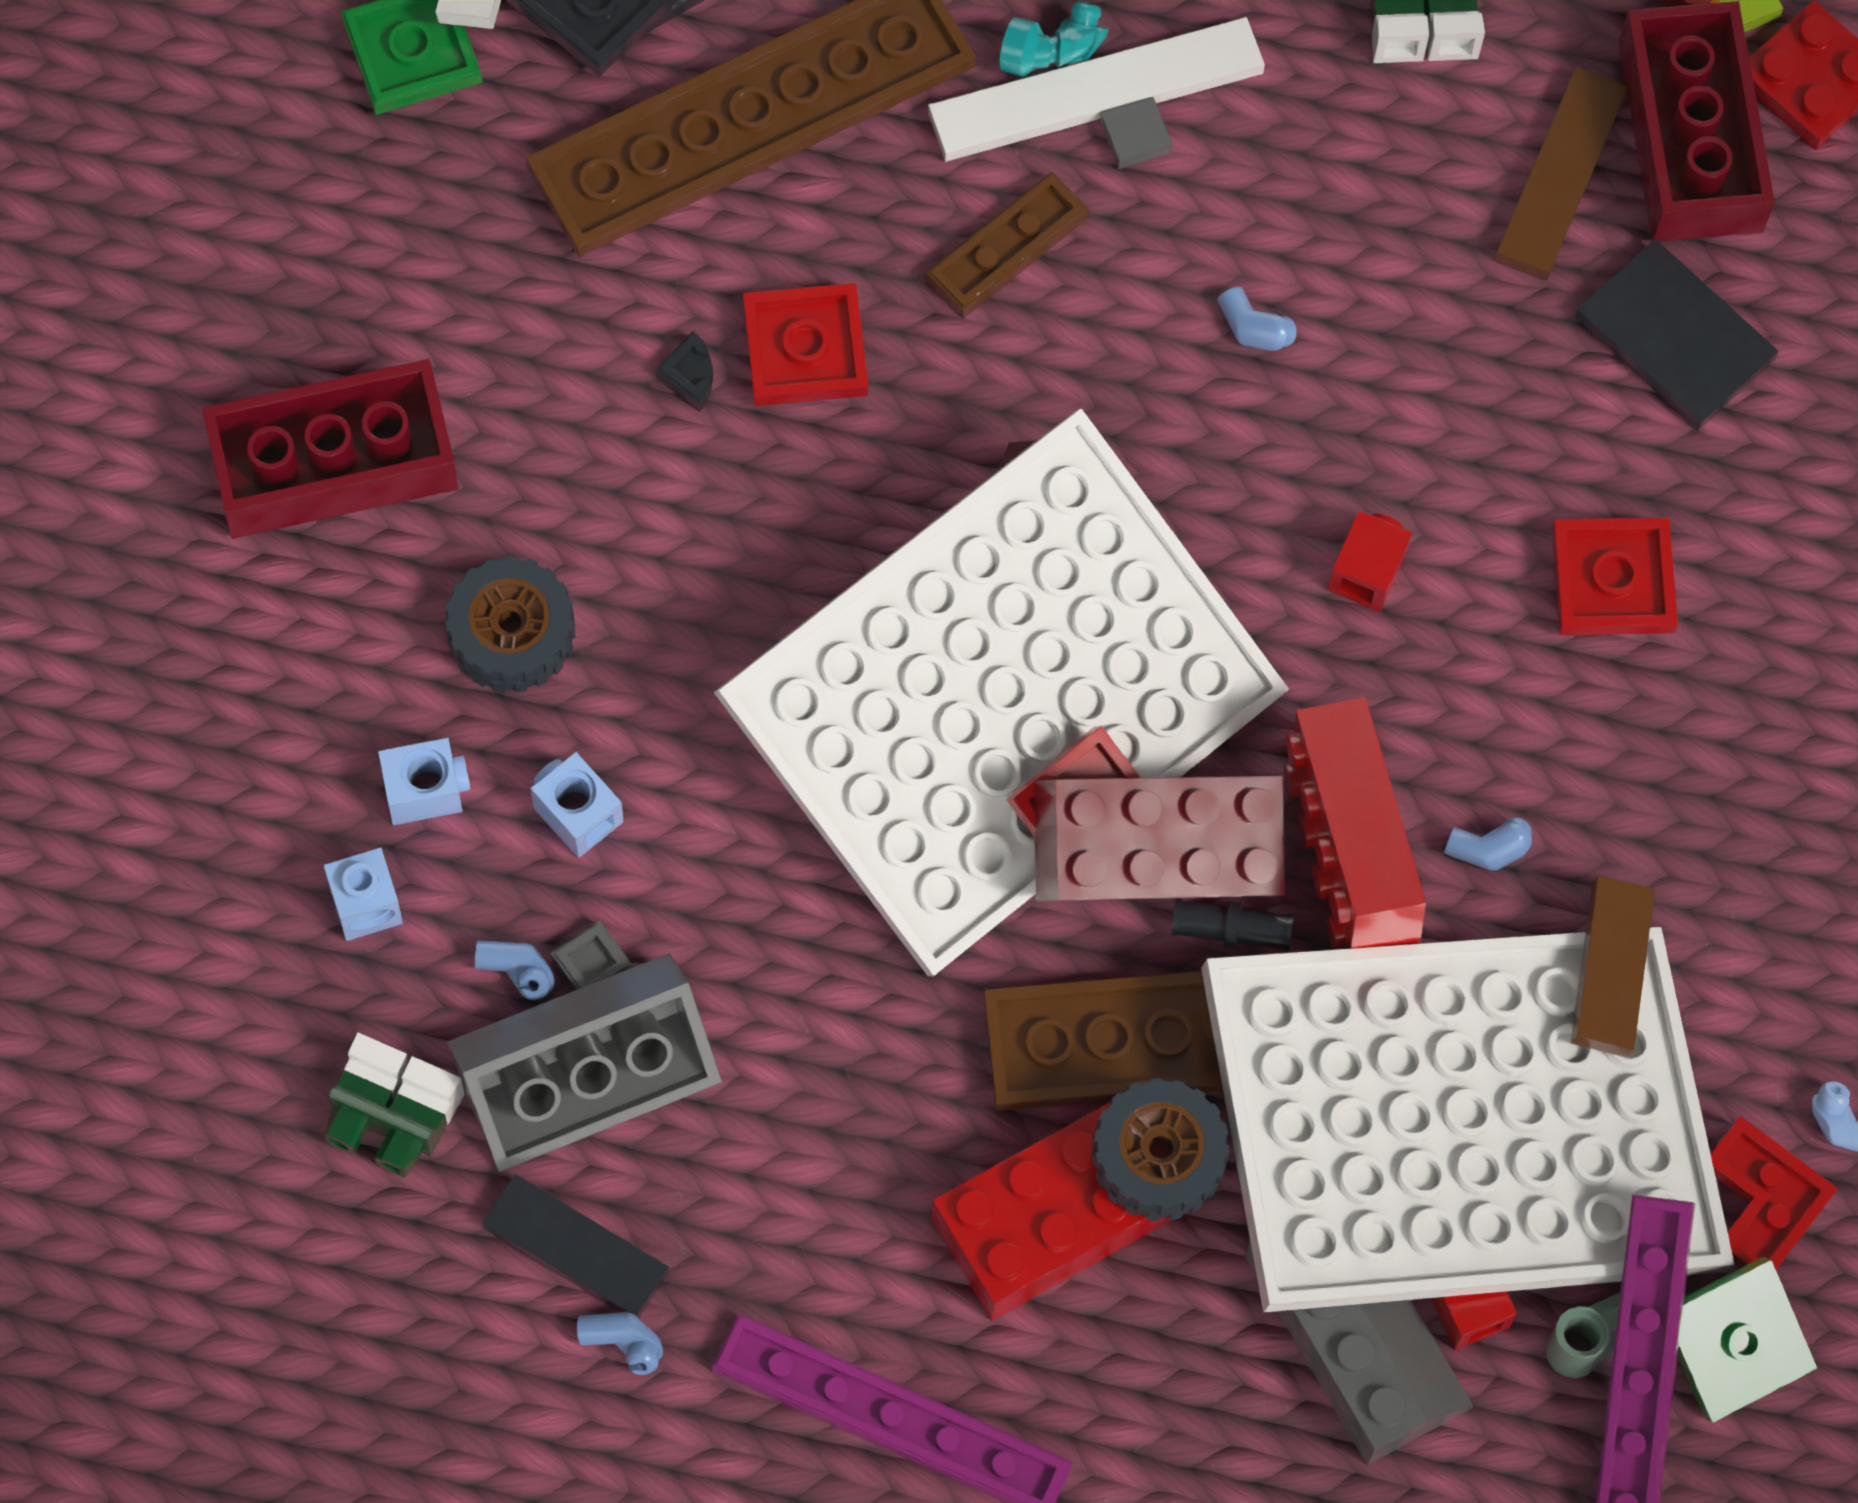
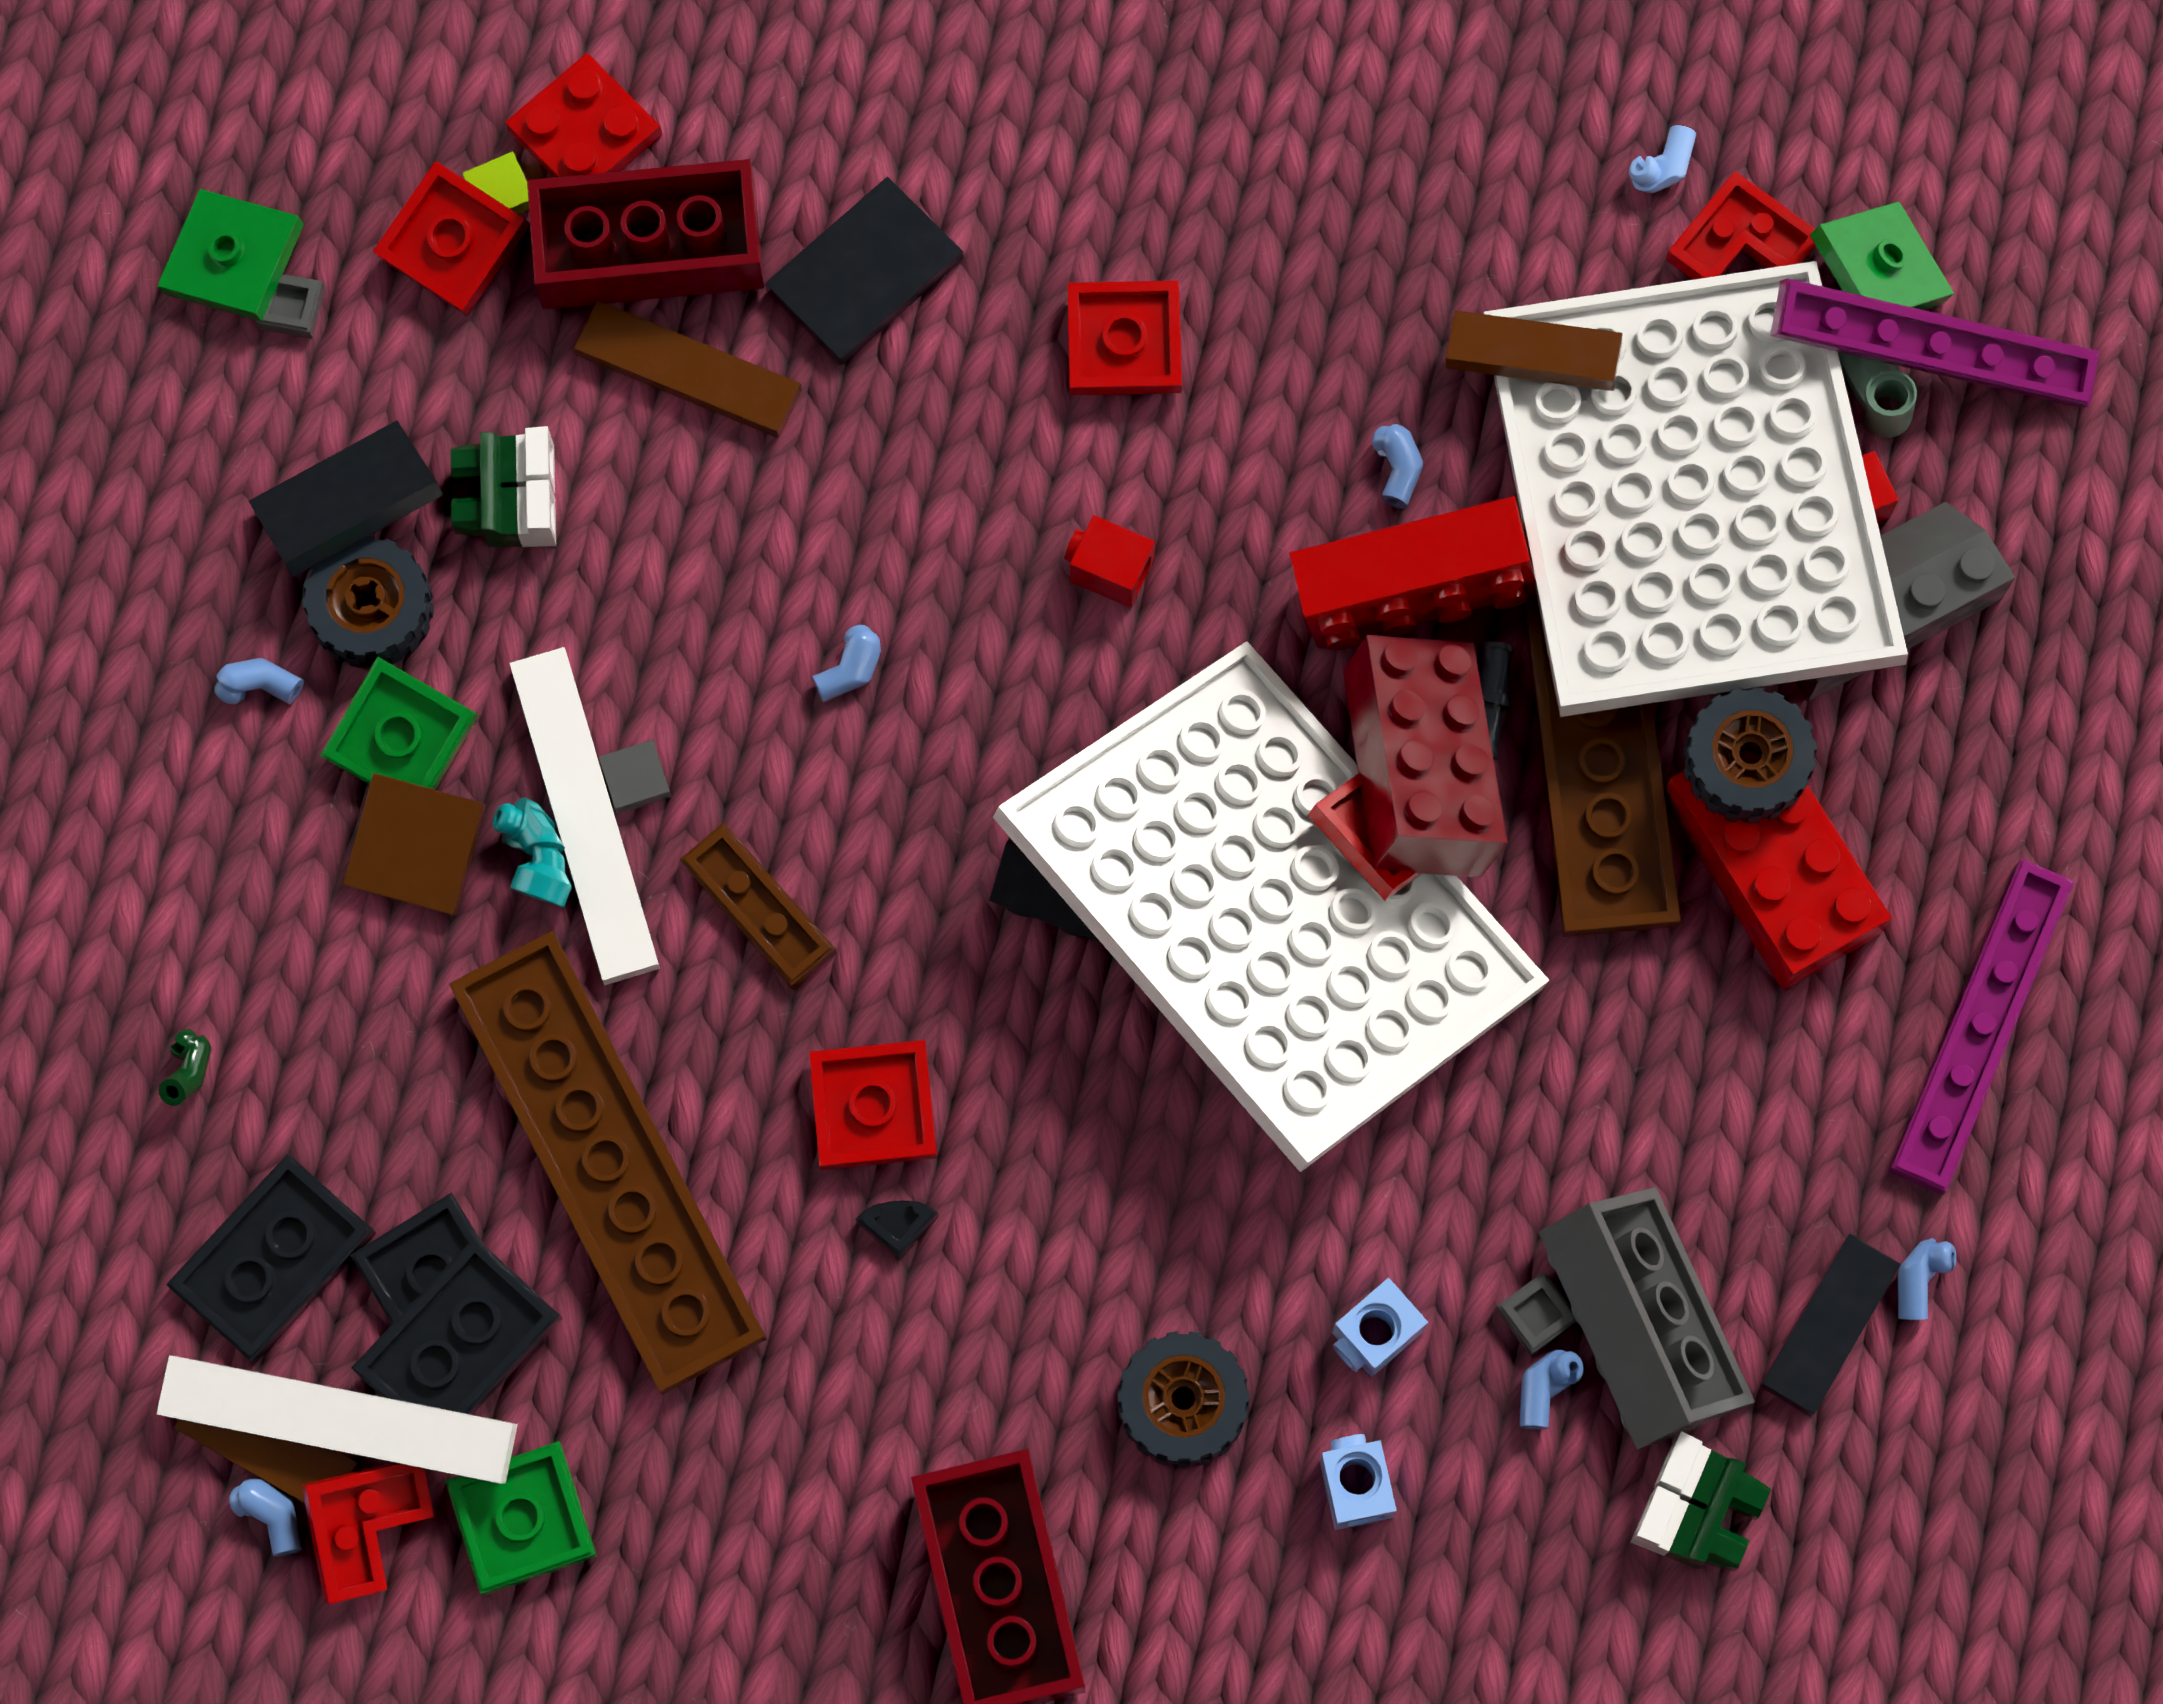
camera: 85 degrees left, 5 degrees up
light blue brick [324,848,403,941] -> none

